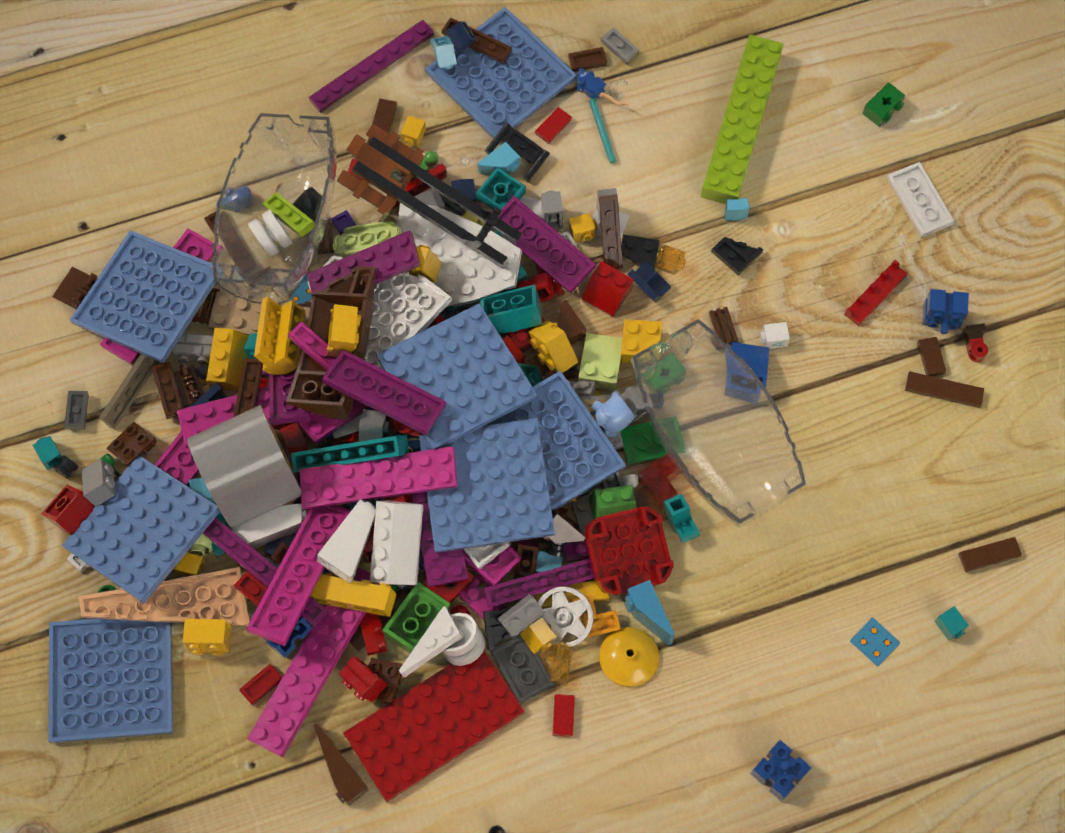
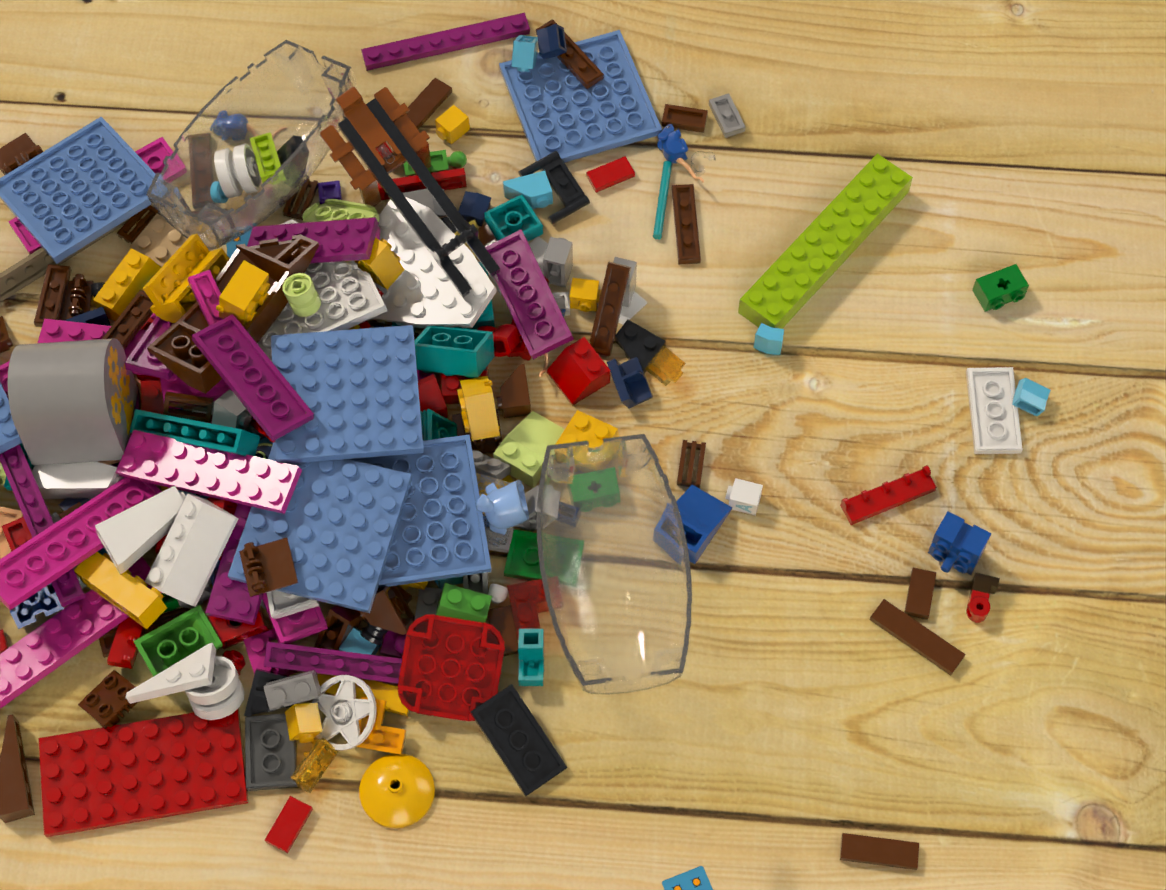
camera: 25 degrees right, 5 degrees down
light grey brick [173,333,213,364] -> none
red brick [339,656,387,702] -> none
dark azure slope [624,580,675,646] -> none
black wing [711,237,764,276] -> none
none -> reddish brown tile [163,391,214,423]
none -> medium azure tile [210,181,229,203]
none -> reddish brown hinge [239,537,298,597]
none -> yellowish green wheel [283,273,321,317]
none -> black tile [470,684,567,797]
none -> reddish brown tile [671,184,701,265]
none -> medium azure piece [1012,378,1051,416]

